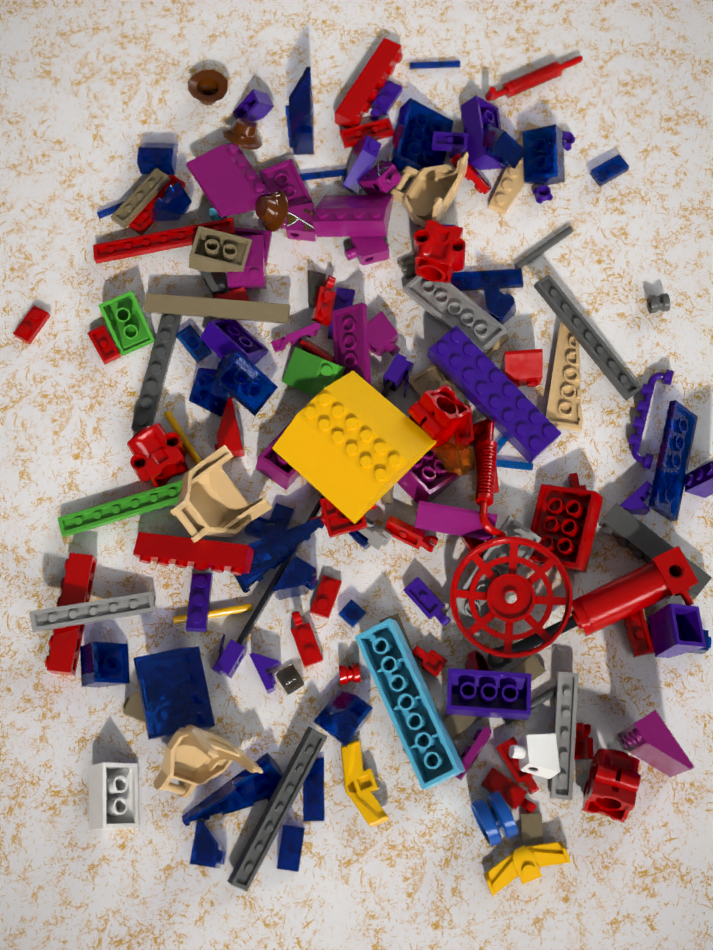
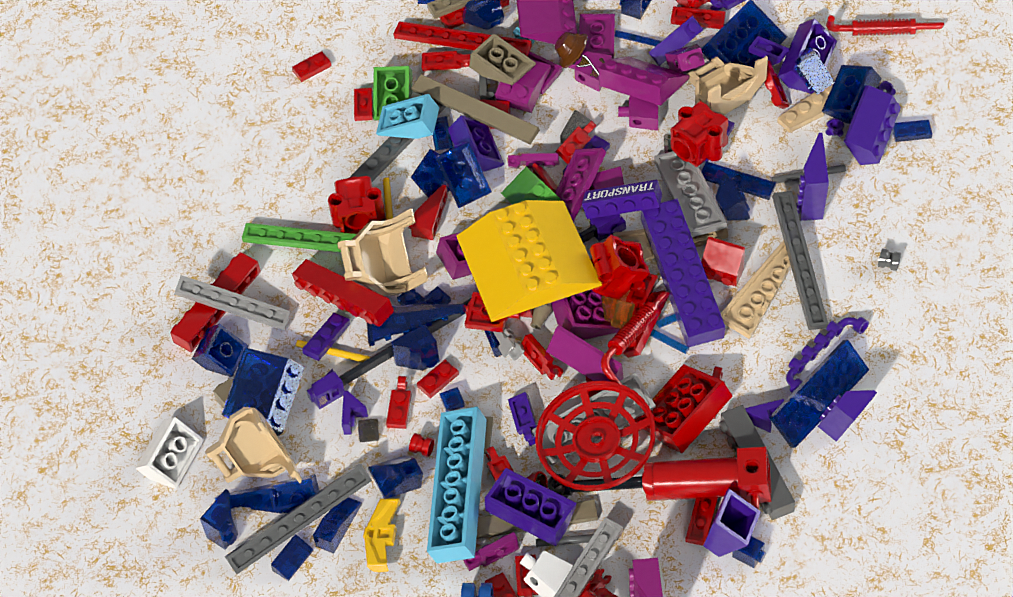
camera: 30 degrees right, 15 degrees down
none -> medium azure slope [376,94,439,139]
none -> red hinge [421,51,471,71]
none -> dark purple brick [582,179,662,219]
none -> dark purple slope [796,133,829,221]
none -> dark purple slope [844,85,901,165]

